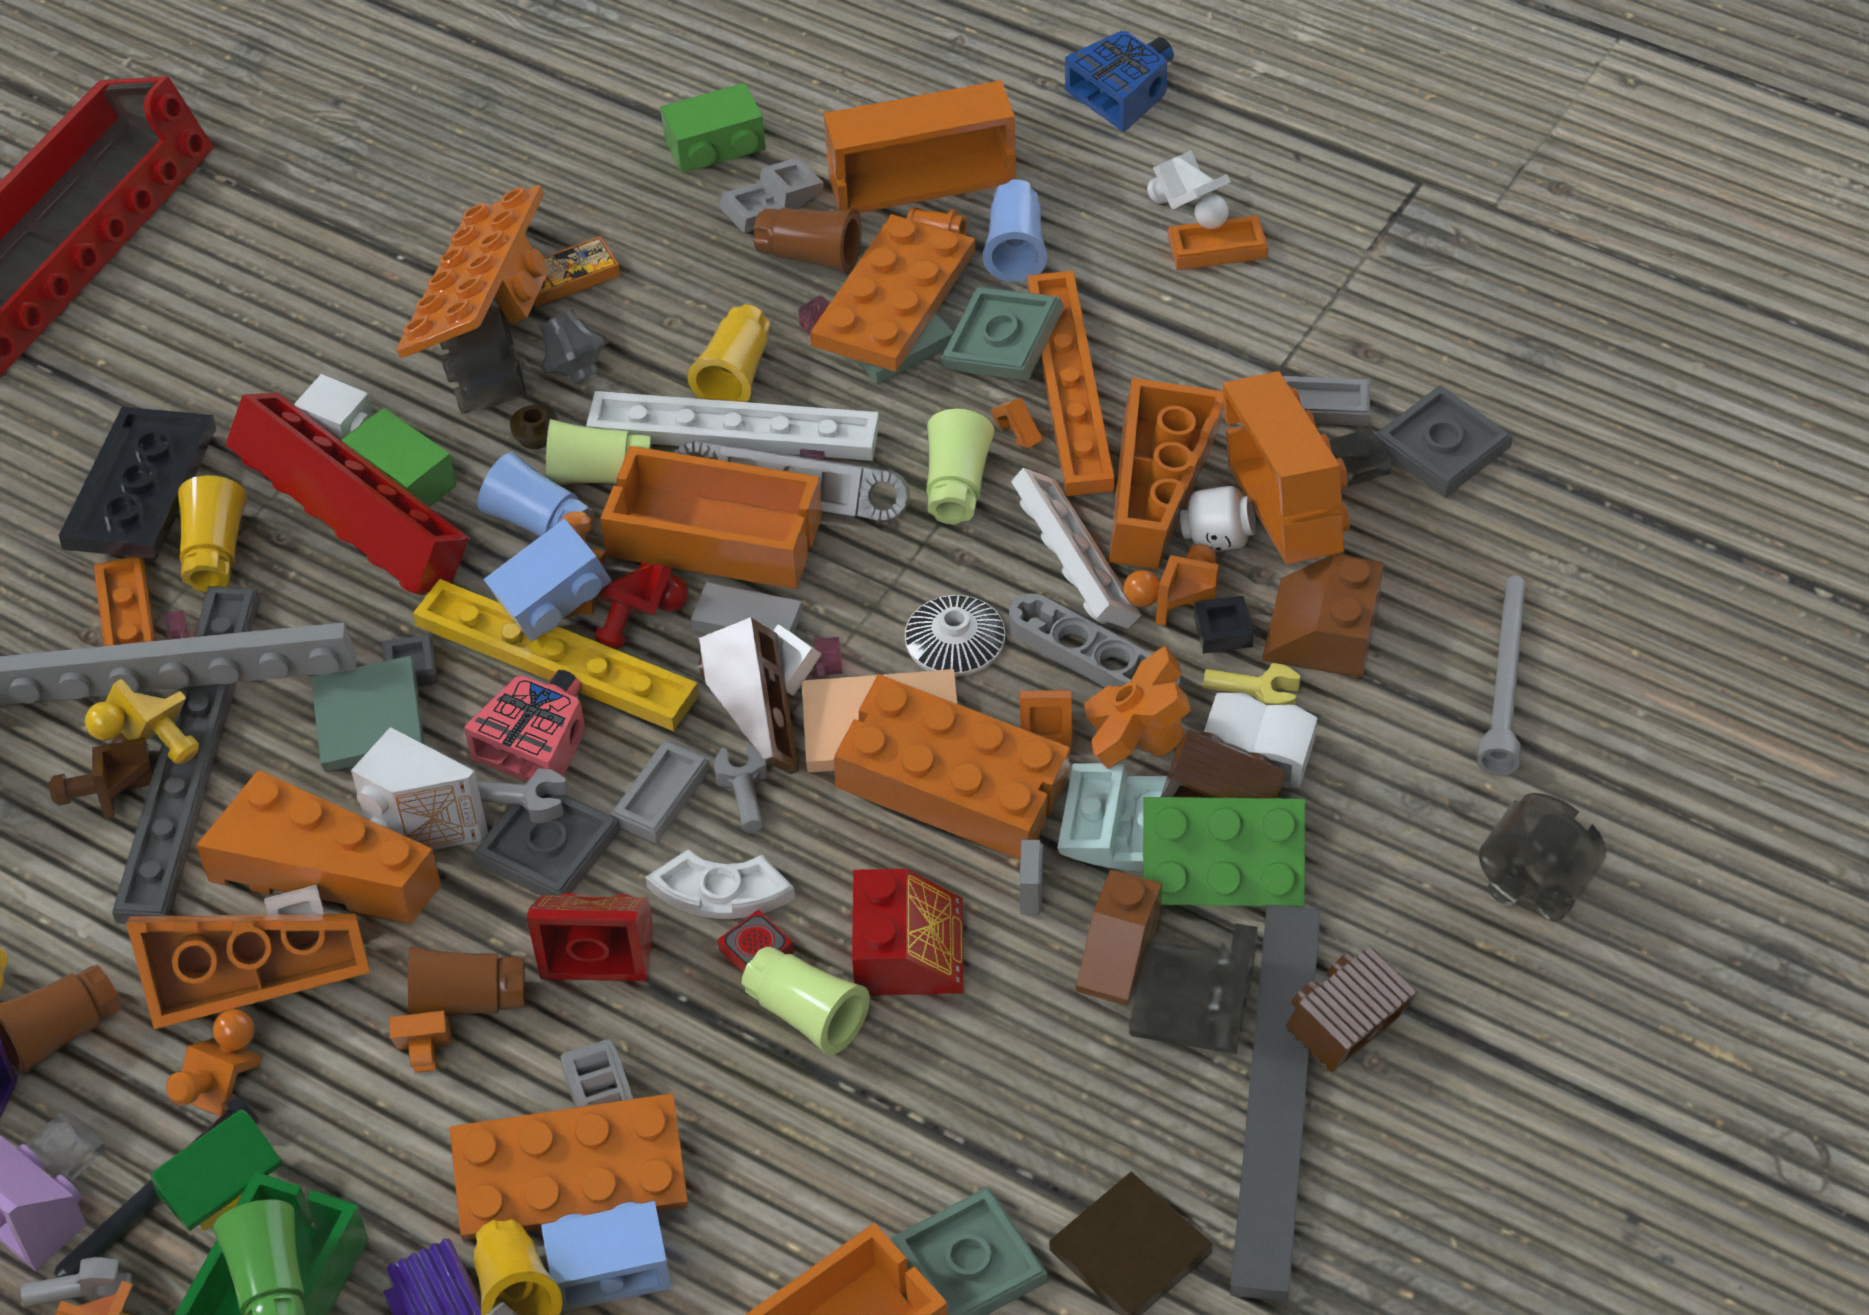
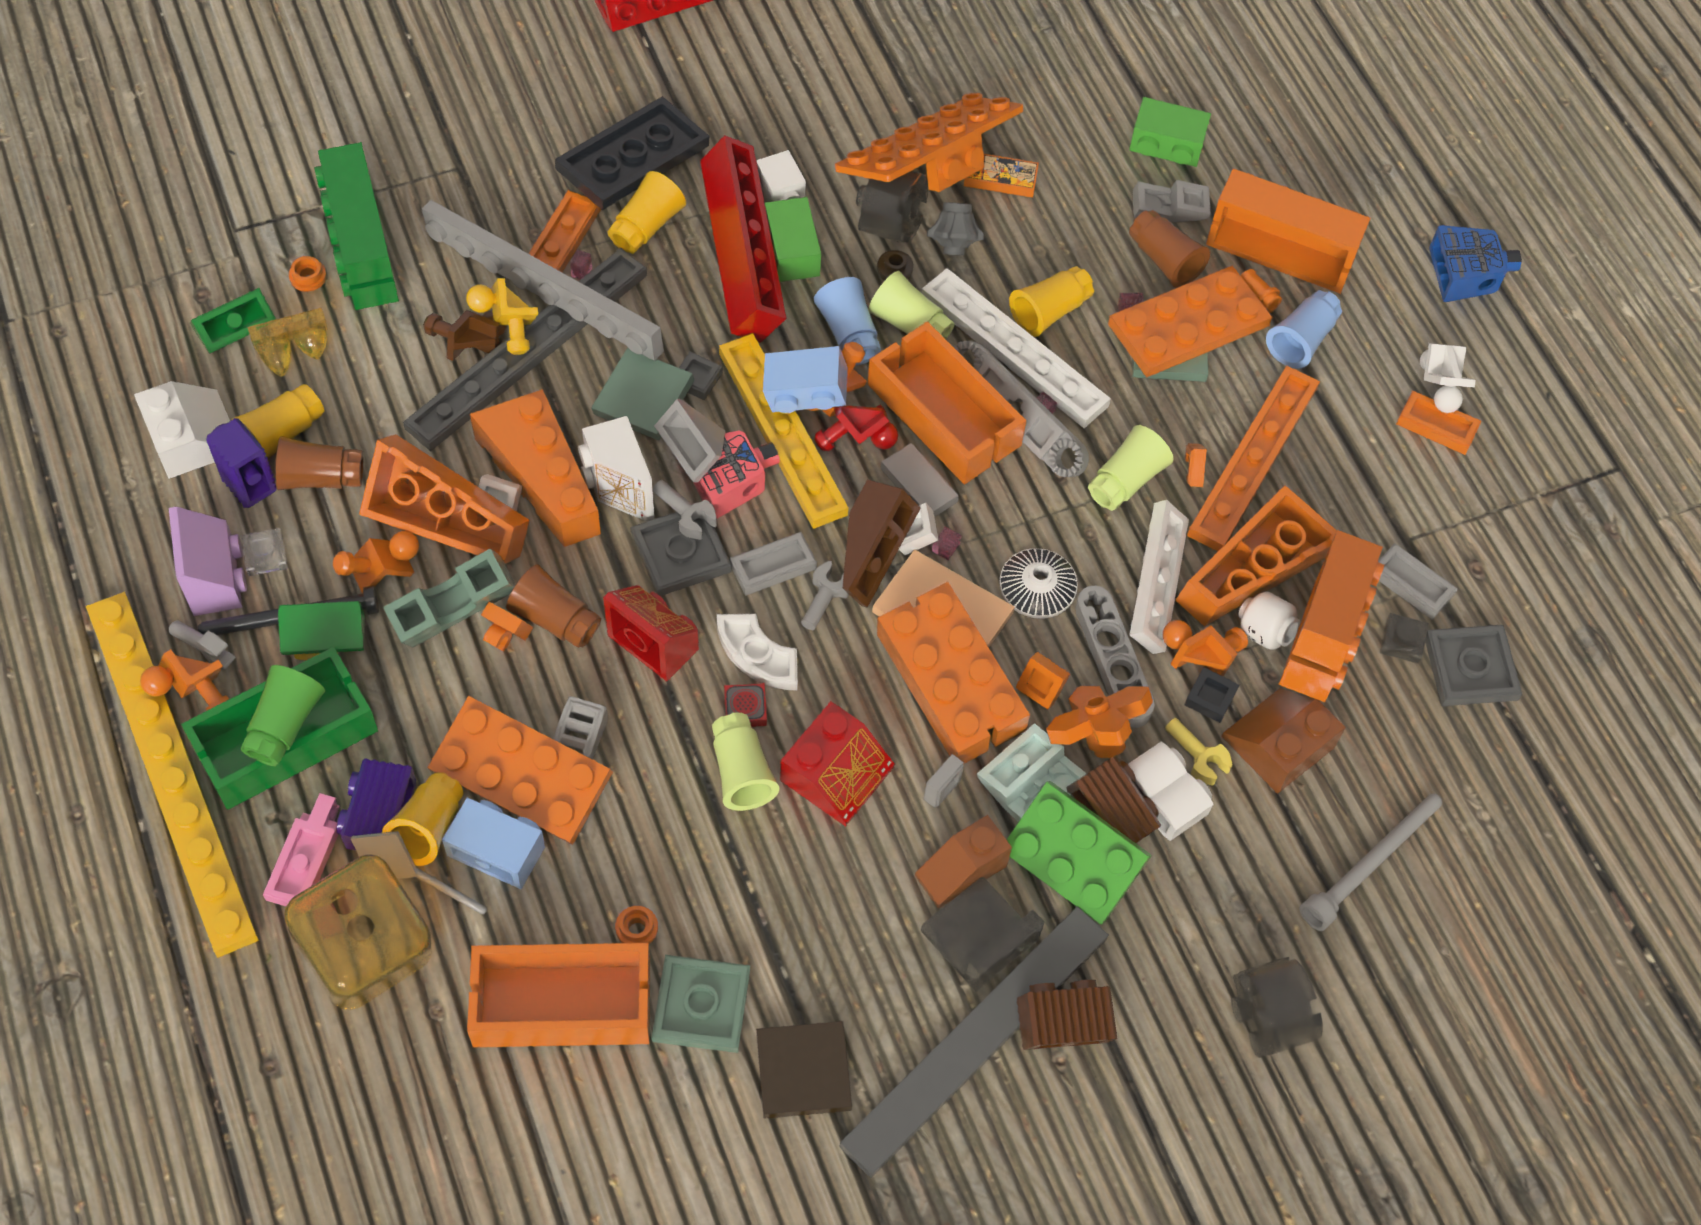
camera: 30 degrees right, 10 degrees up
sand green tile [941,286,1064,381] -> none
none -> sand green arch [383,549,516,647]
none -> orange plate [615,906,658,944]
none -> light grey slope [654,399,725,483]

